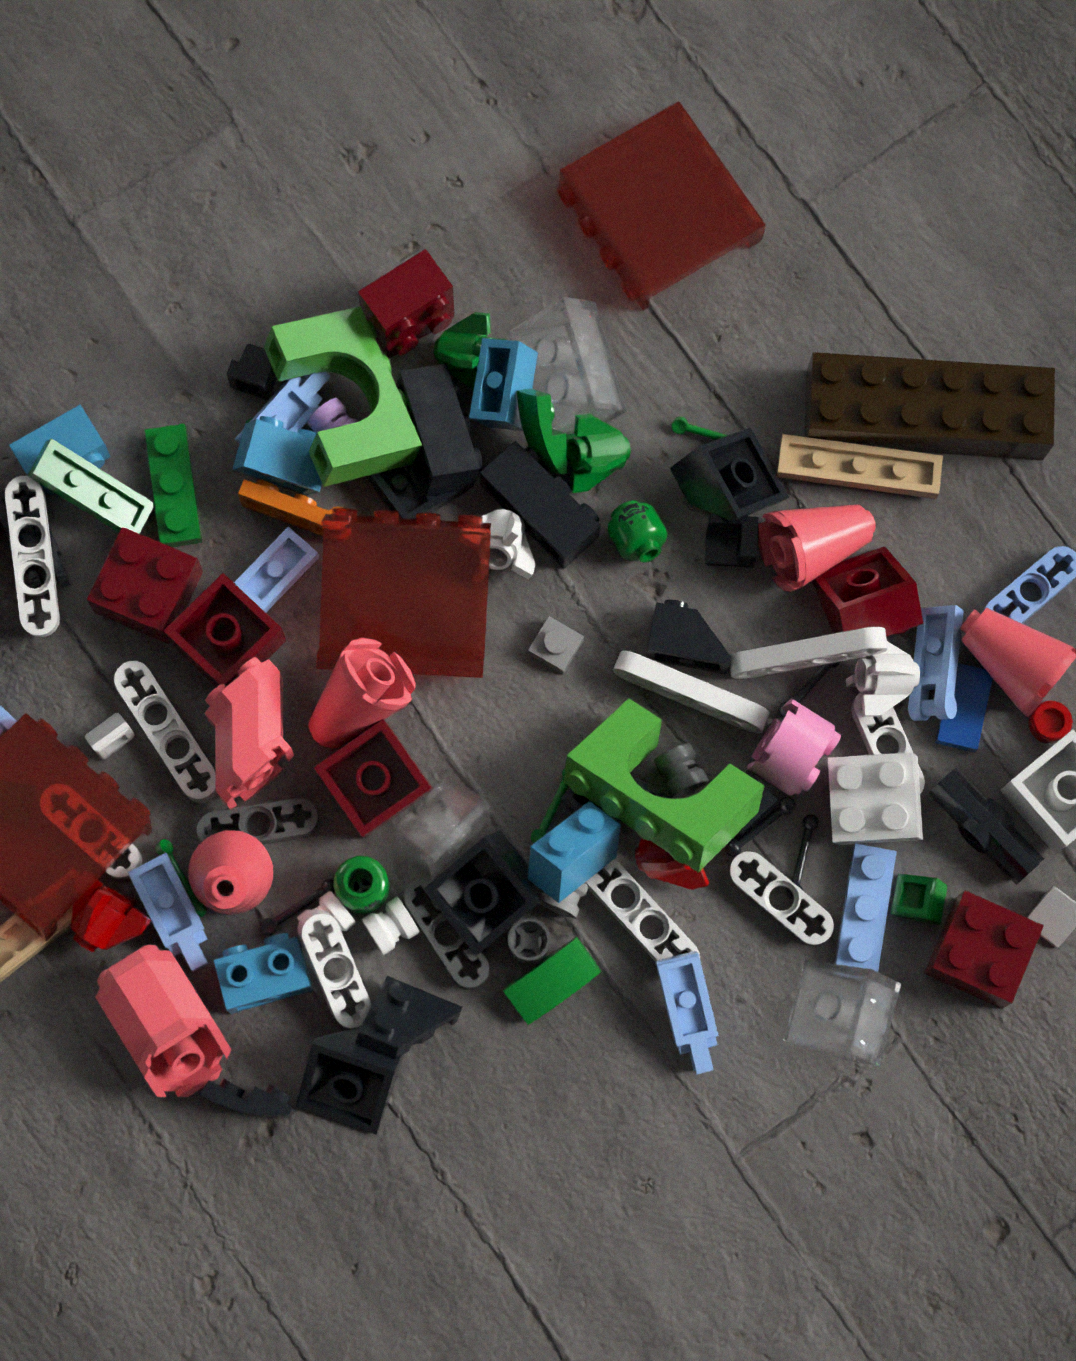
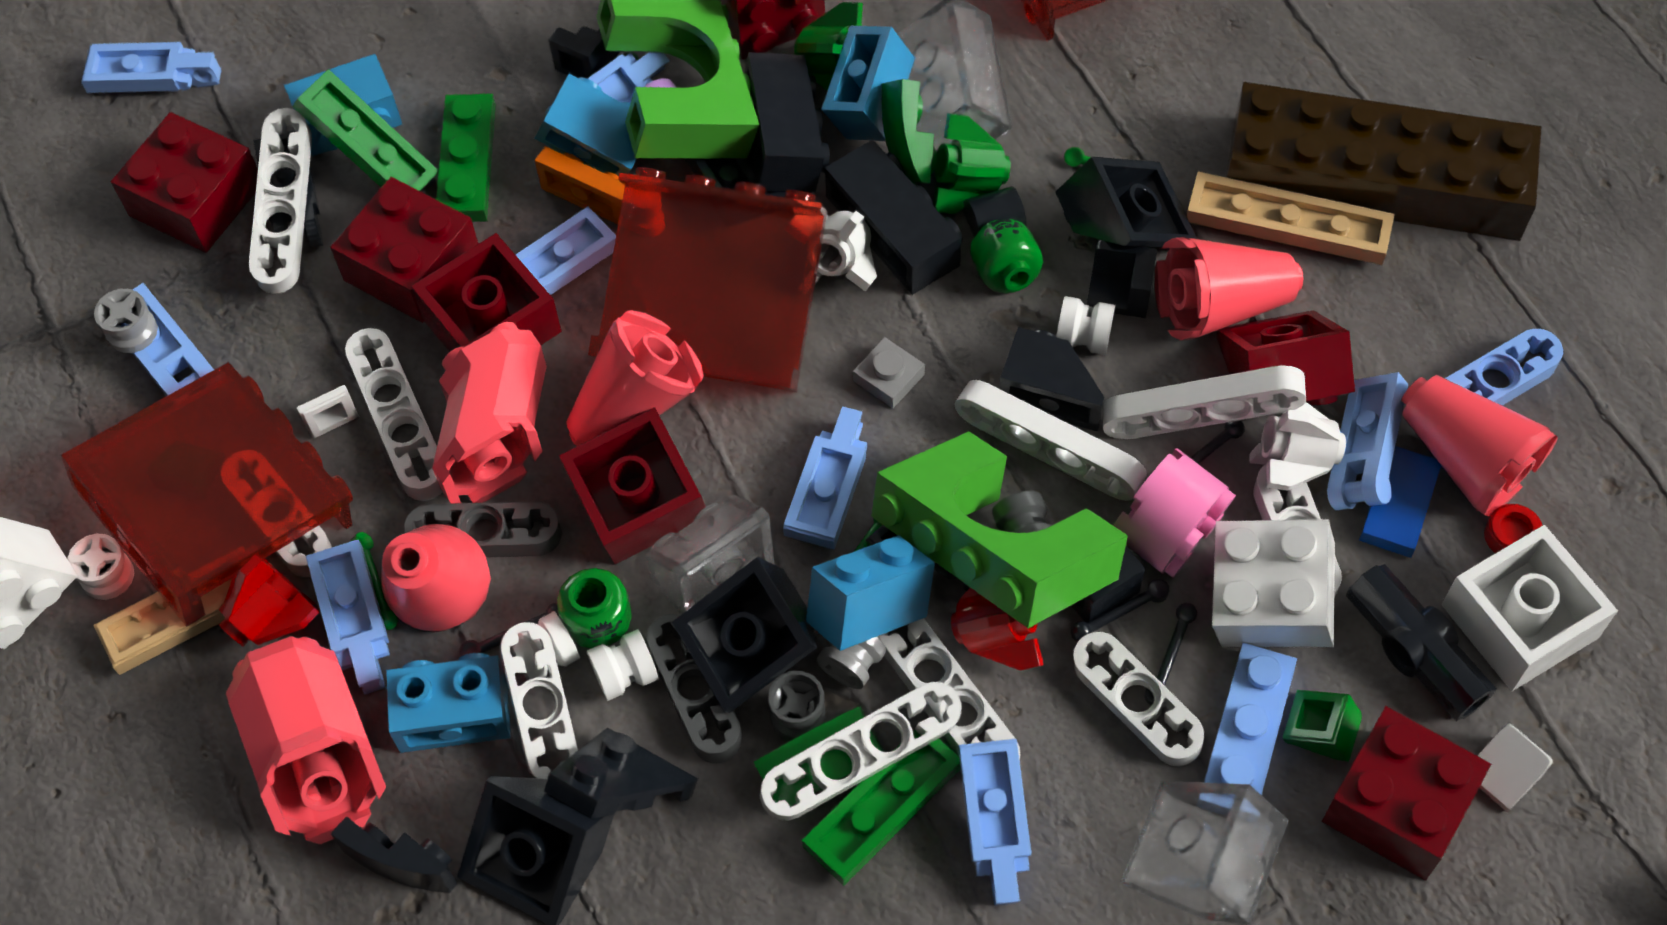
camera: 15 degrees right, 15 degrees down
none -> white beam [760,682,962,820]
none -> light blue hinge [783,406,867,550]
none -> green plate [802,730,961,886]
none -> black brick [963,186,1027,238]
none -> white wheel [1056,296,1115,355]

